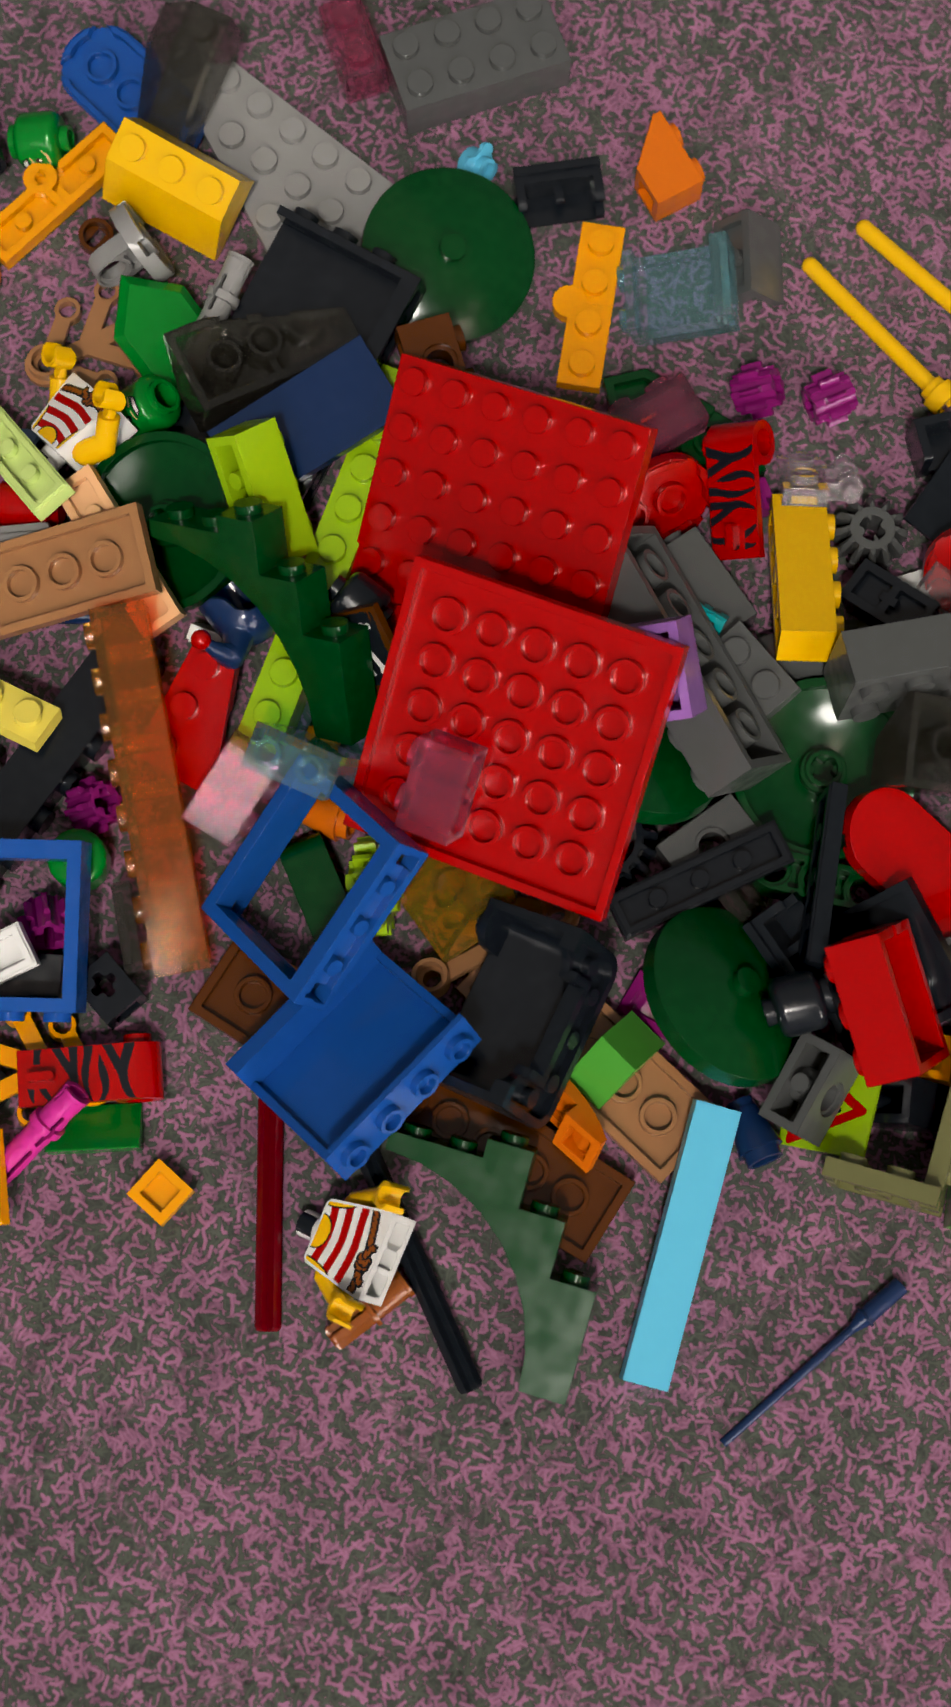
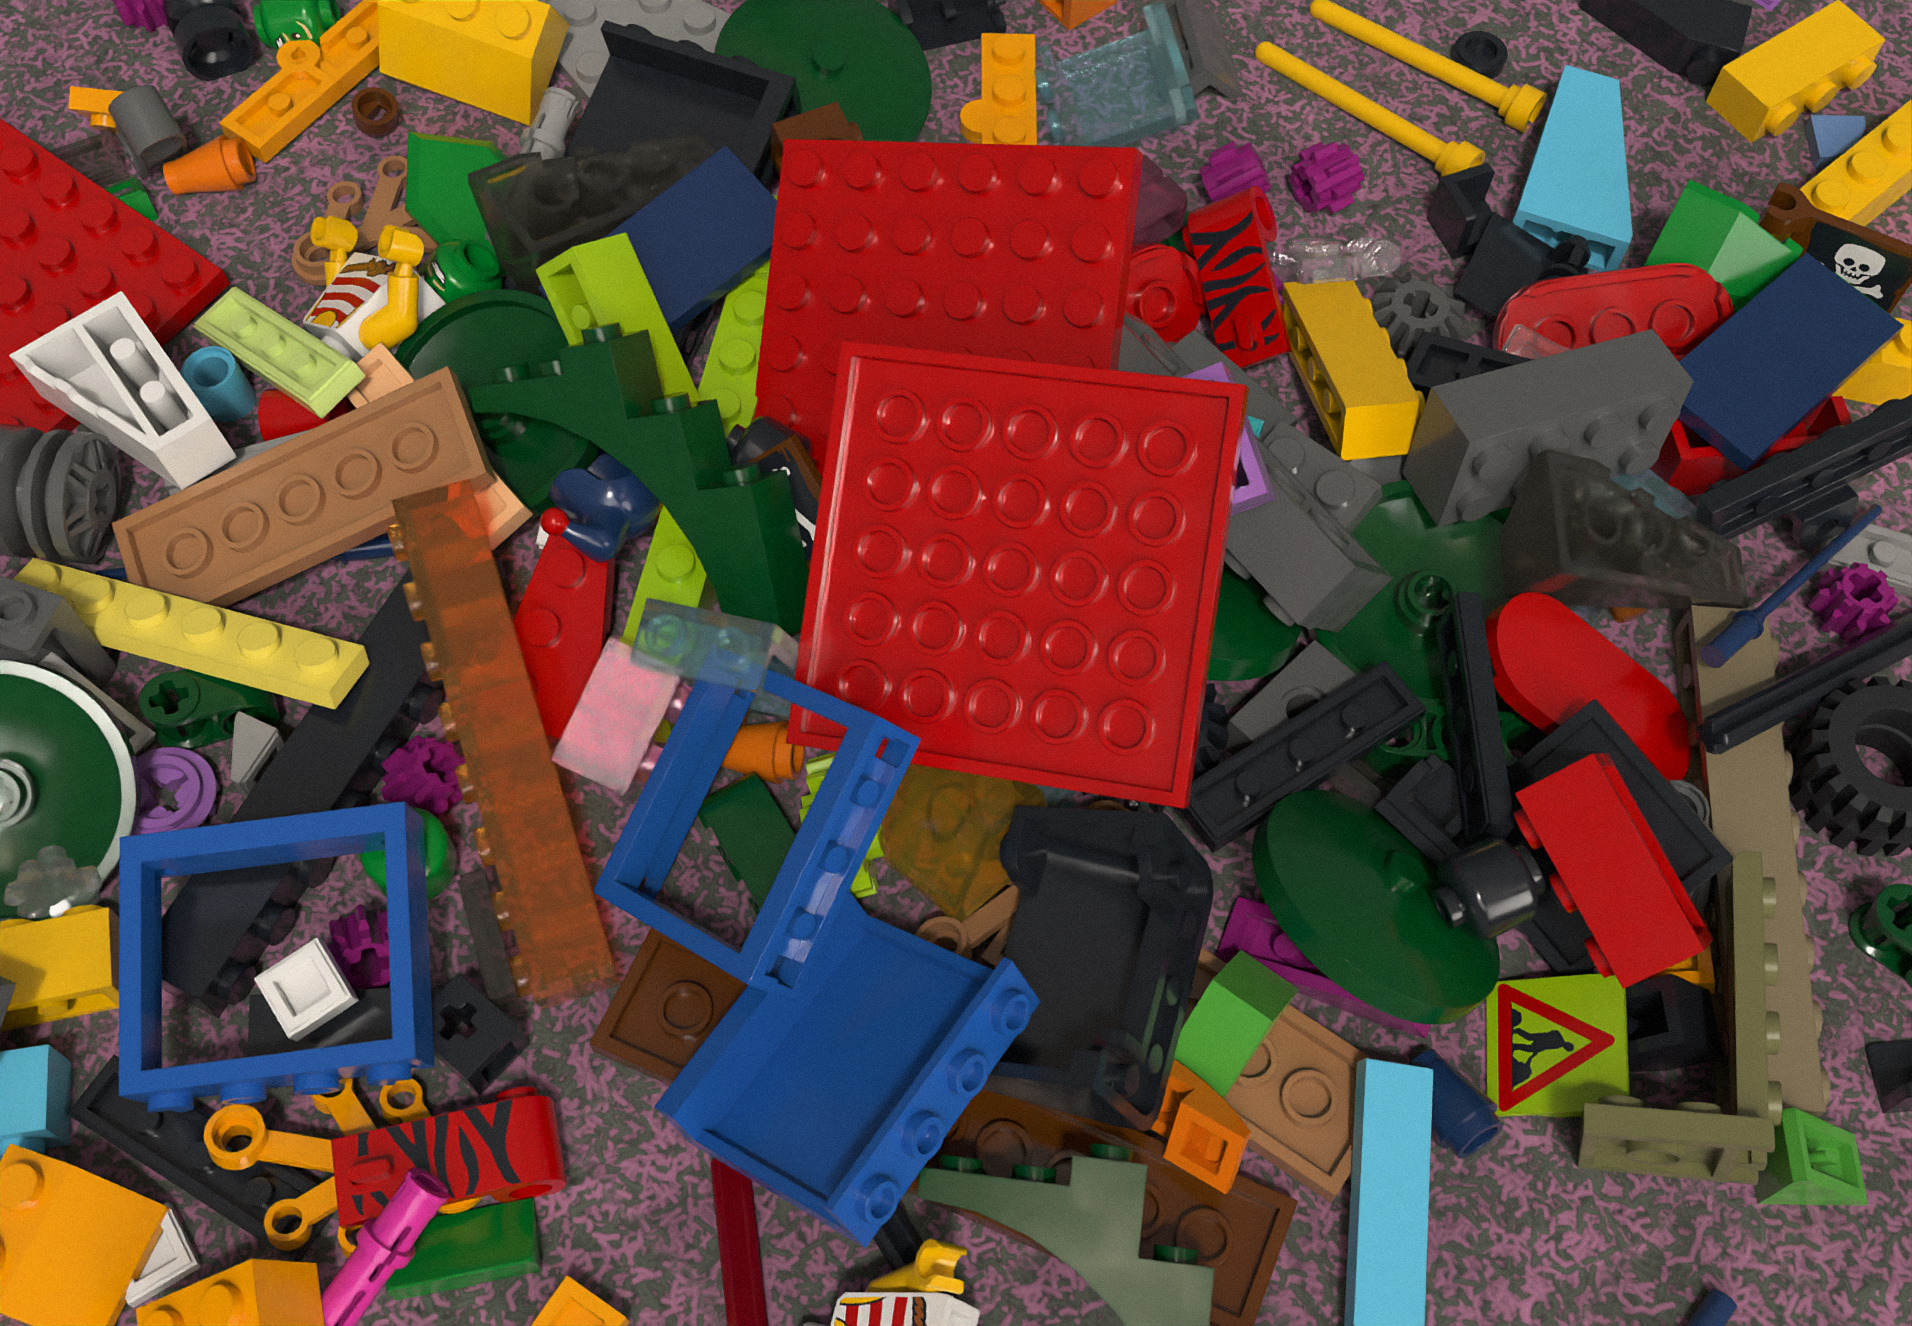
camera: 10 degrees left, 15 degrees down
light grey tile [88,200,175,288] -> none
clear pink brick [394,728,488,846] -> none
dark grey brick [758,1033,858,1147] -> none

